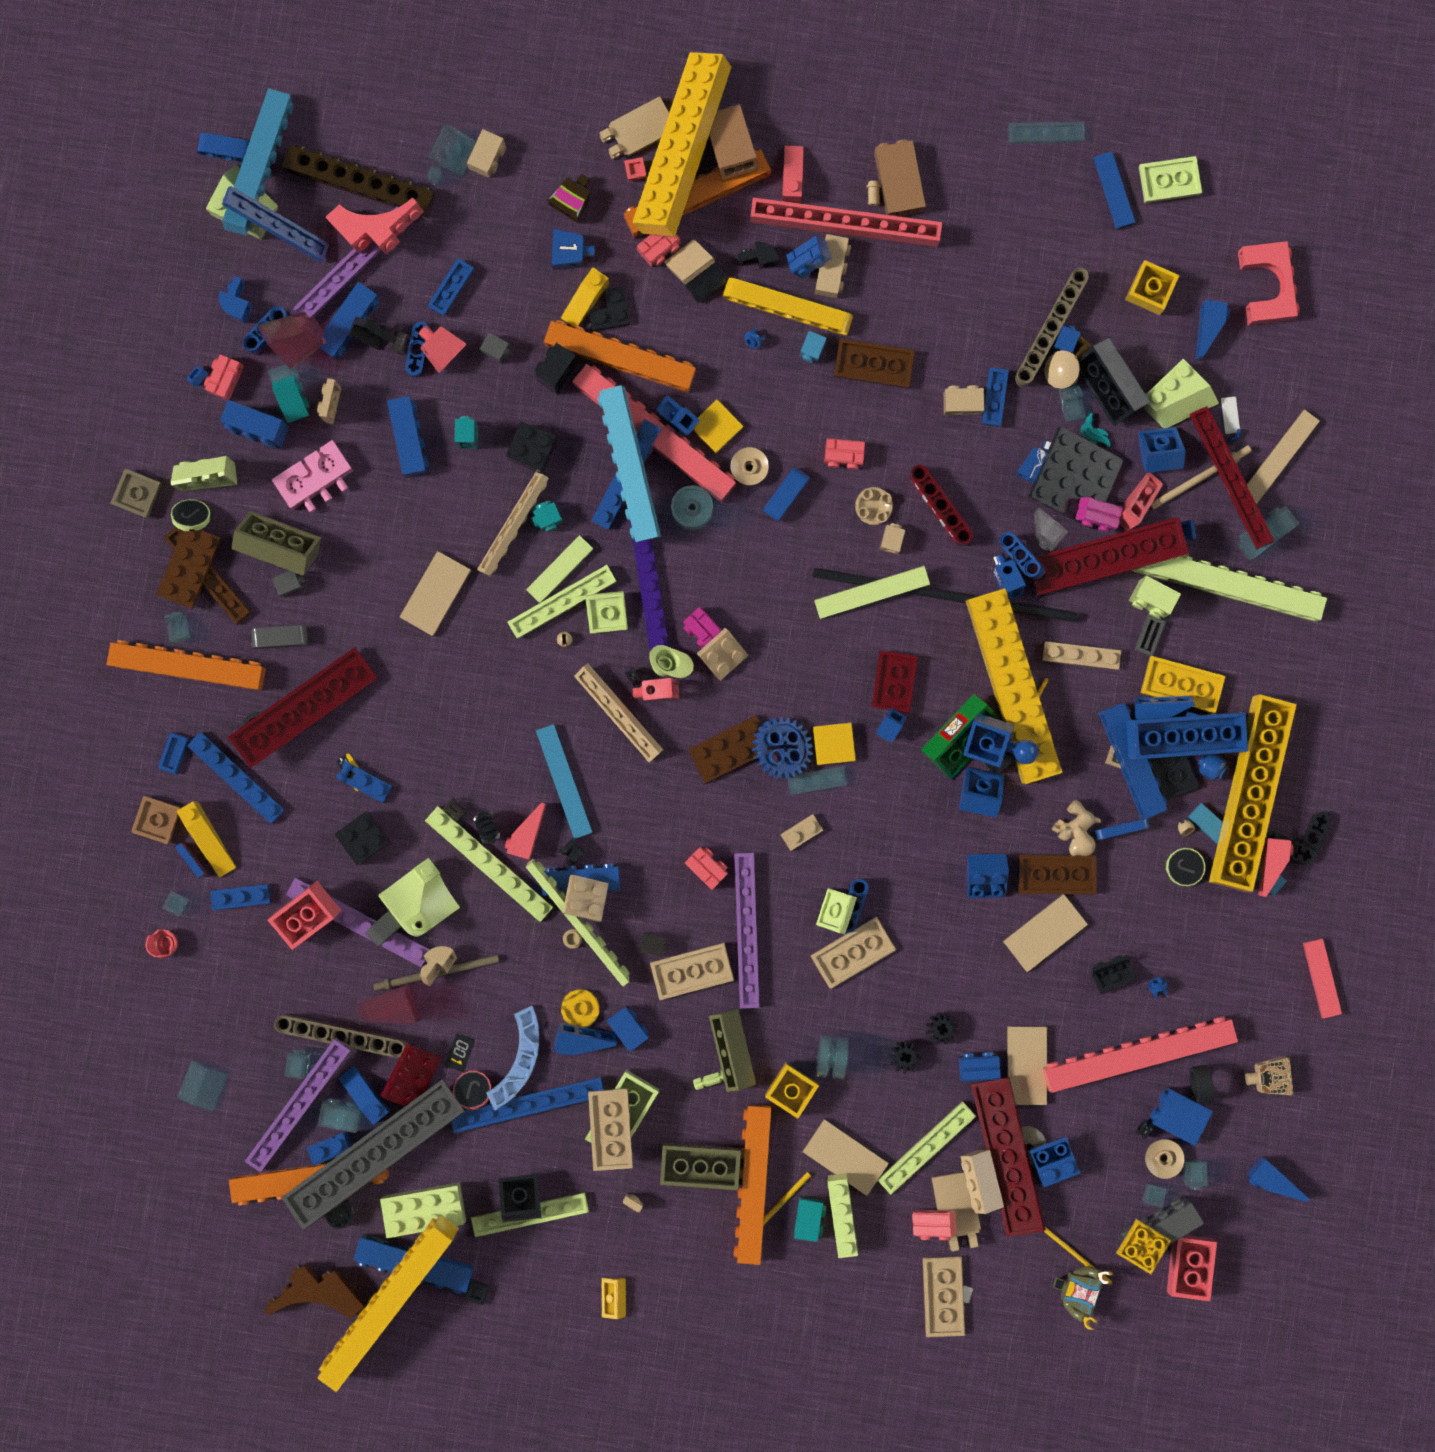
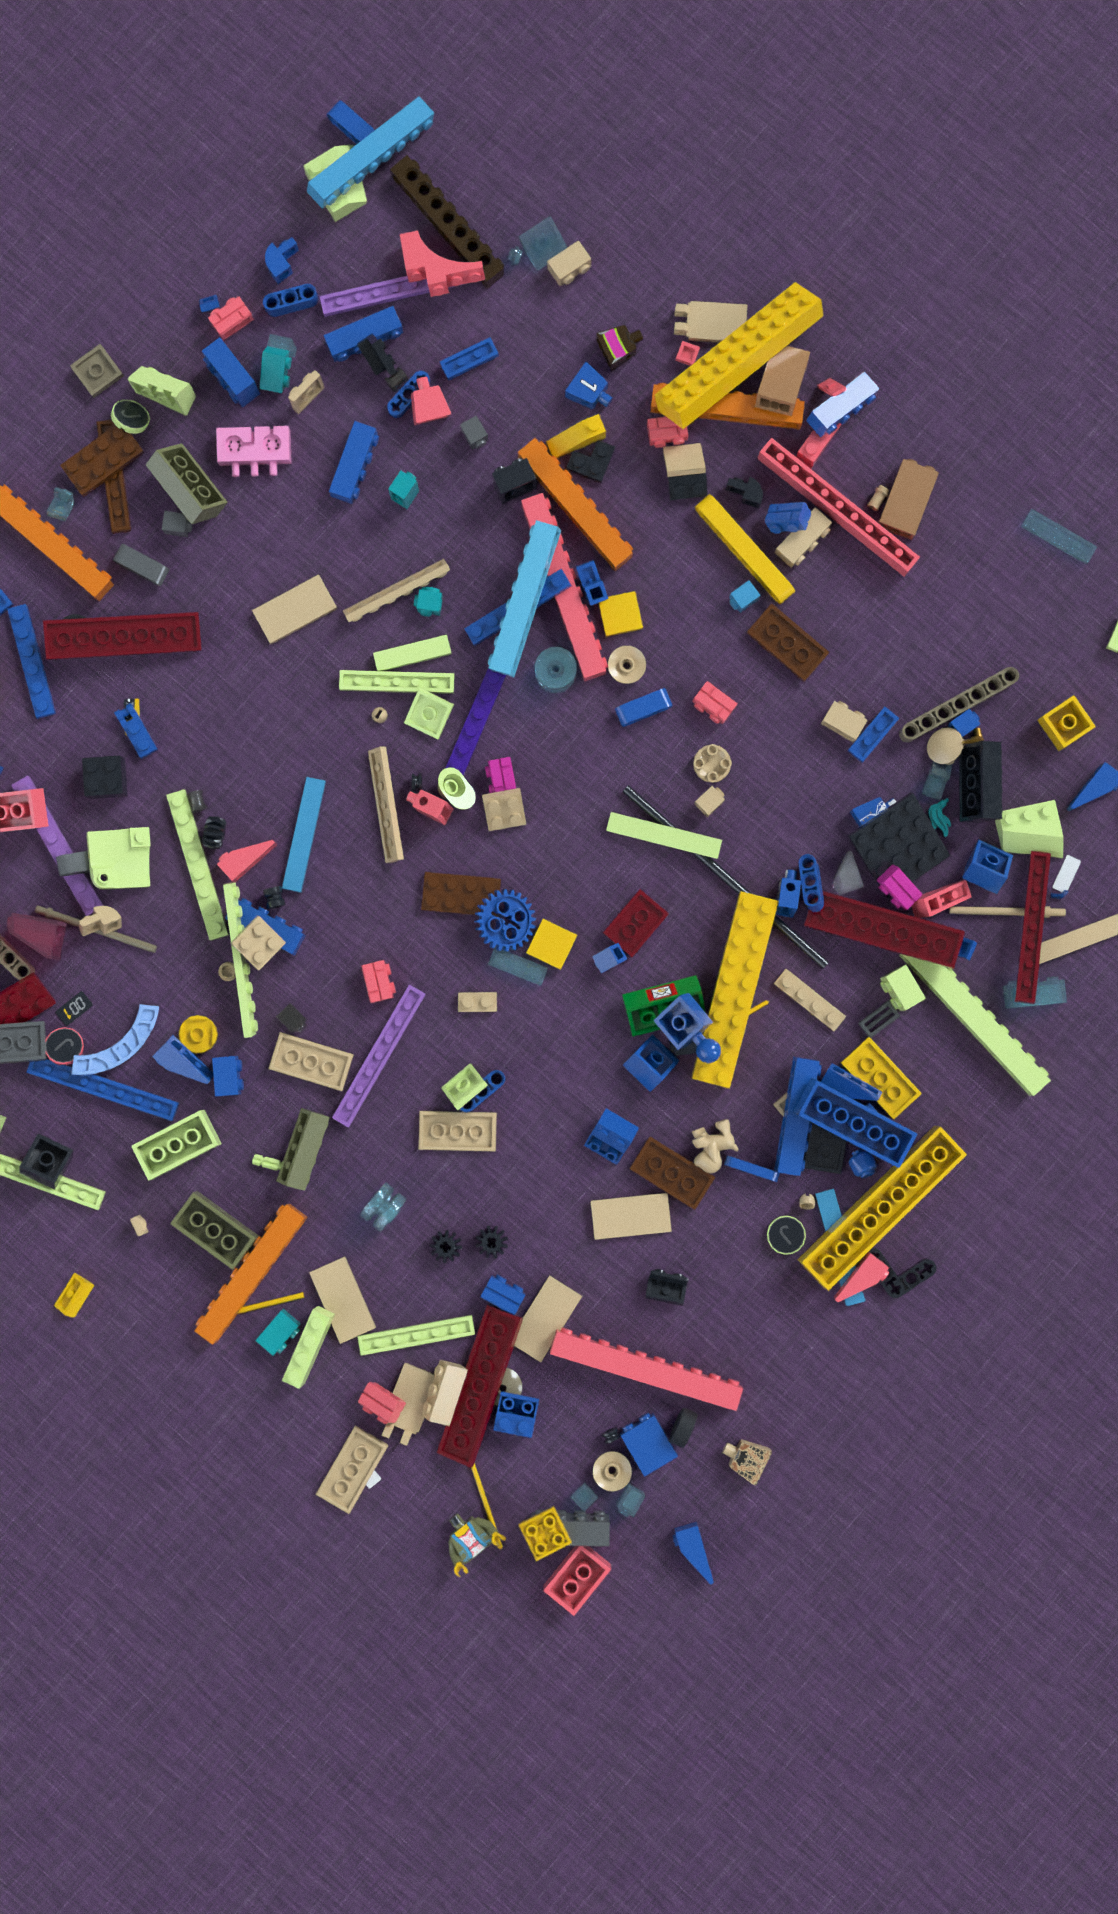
camera: 35 degrees right, 0 degrees up
blue plate [222,186,329,262] -> none
clear pink slope [258,311,327,370] -> none
black brick [505,421,558,474] -> none
tan plate [588,1088,633,1171] -> none
blue plate [744,328,765,349] -> none
yellow brick [765,1062,819,1118] -> none
dark red beam [910,465,973,546] -> none
blue tile [1093,151,1135,230] -> none
blue plate [1148,977,1168,999] -> none
coral tile [1303,938,1342,1019] -> none
none -> brick [806,372,879,437]
none -> coral piece [817,378,846,396]

